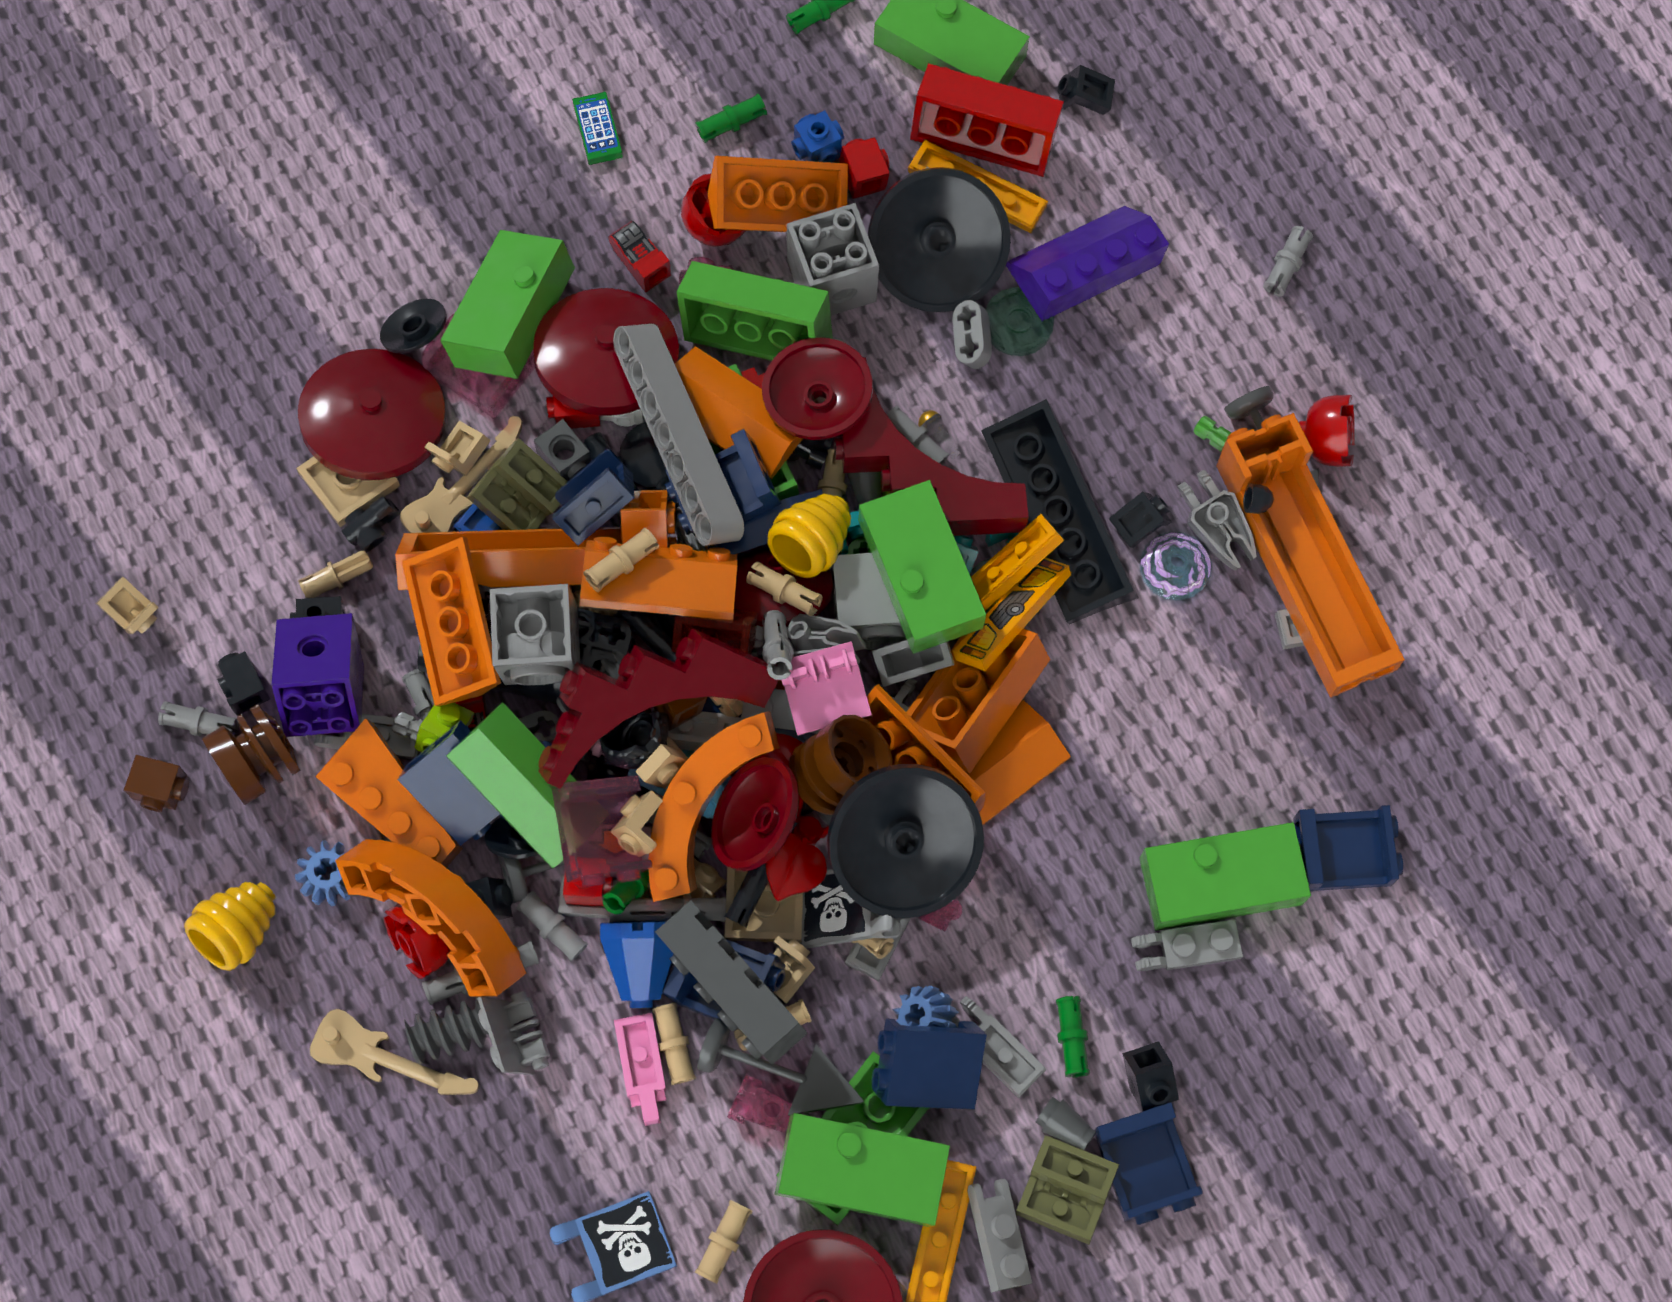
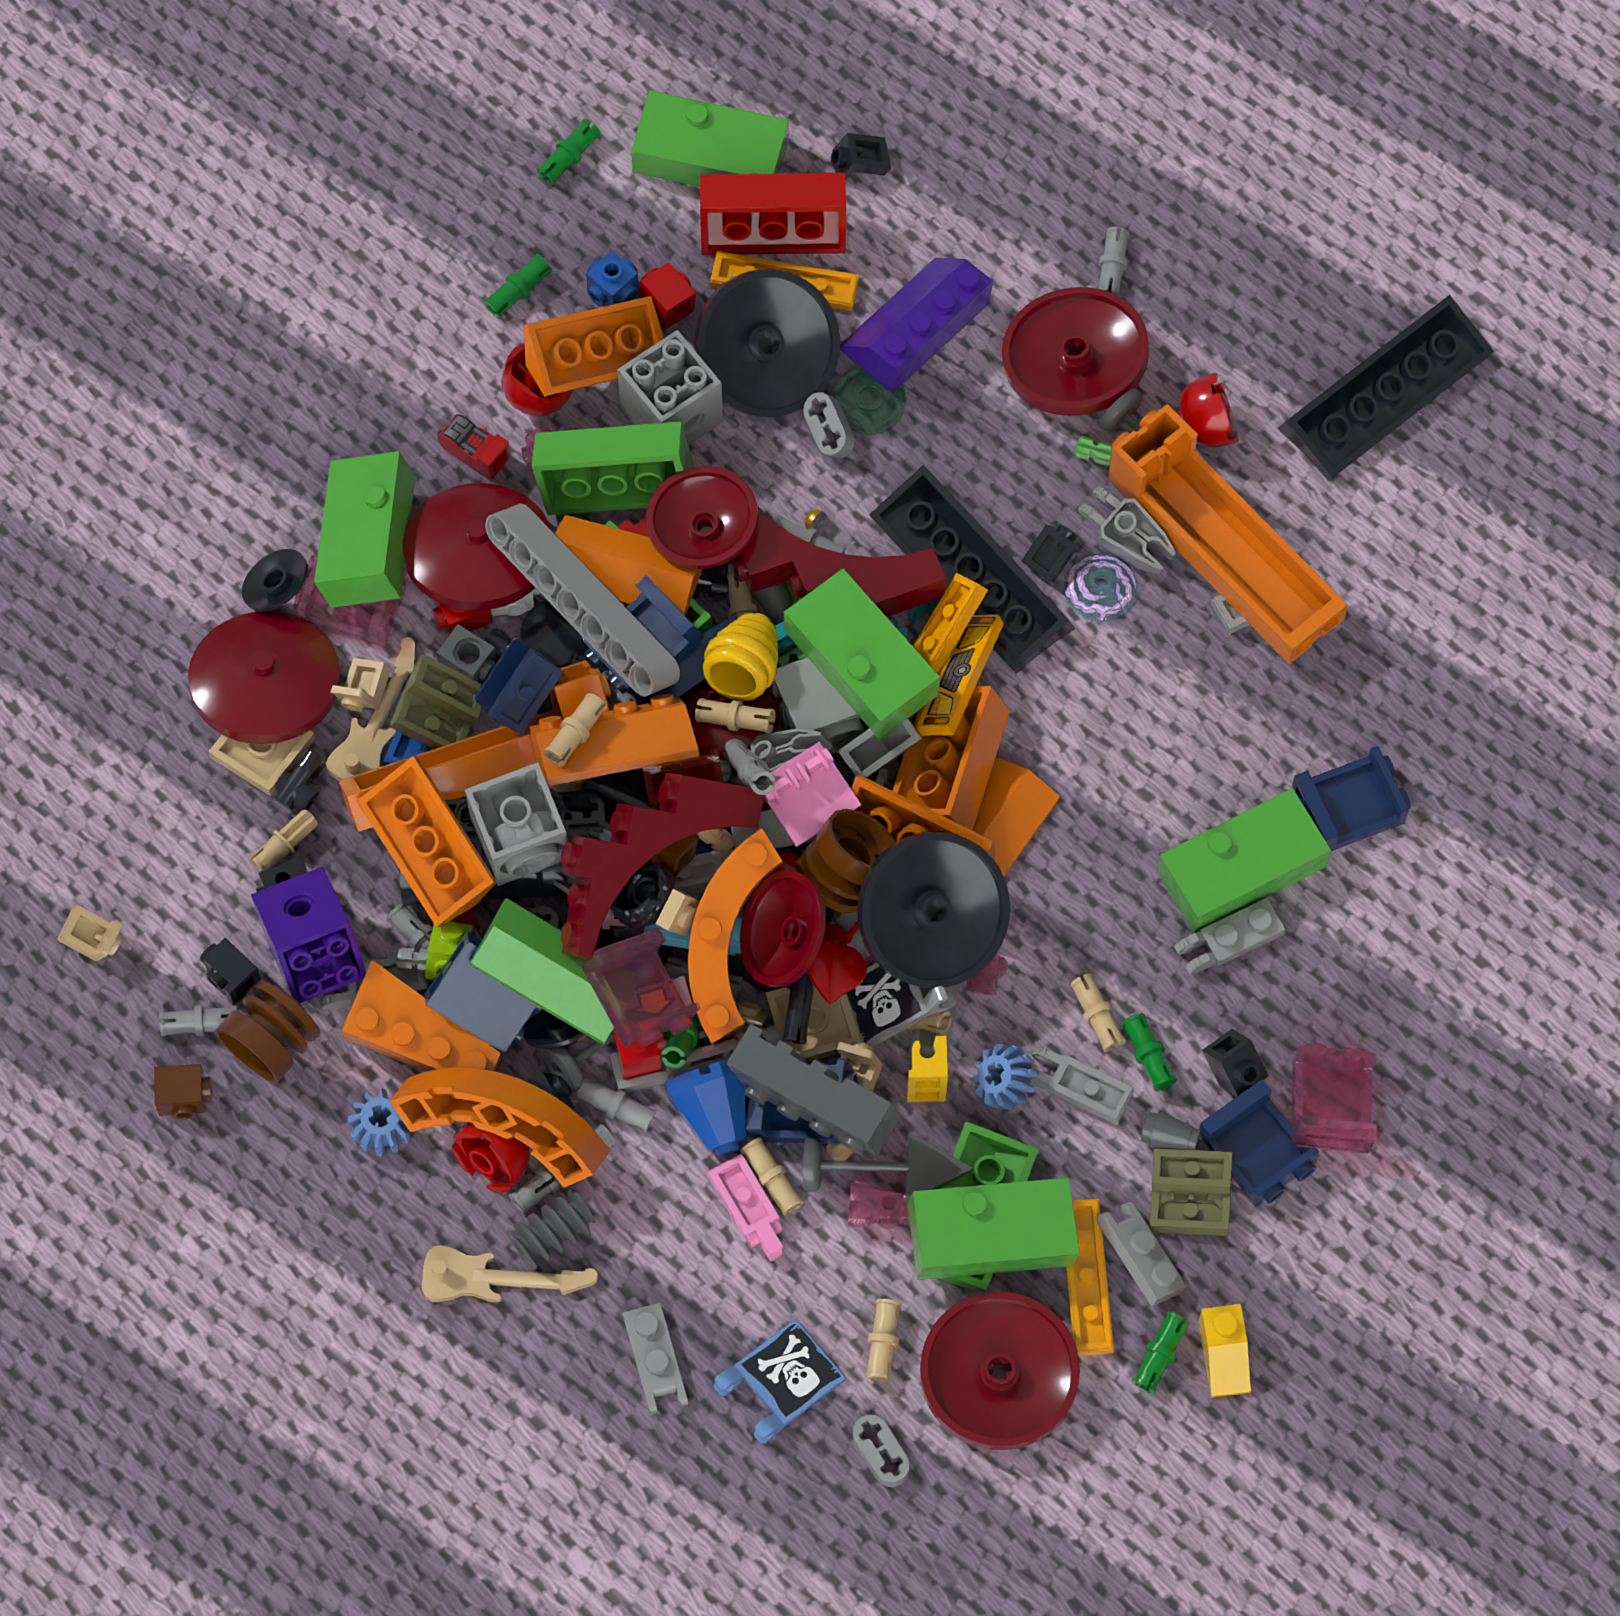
camera: 15 degrees left, 5 degrees down
yellow piece [184,882,276,971] -> none
light grey hinge [477,991,550,1075] -> none
tile [572,92,623,165] -> none
tan bracket [611,791,663,857] -> none
dark blue panel [872,1018,987,1109] -> none
black hinge [1243,483,1274,514] -> none
none -> light grey hinge [622,1303,689,1415]
none -> yellow hinge [907,1036,948,1103]
none -> dark red dish [1002,287,1149,416]
none -> tan pin [1070,974,1126,1052]
none -> black arch [1277,295,1494,481]
none -> clear pink panel [1292,1043,1377,1154]

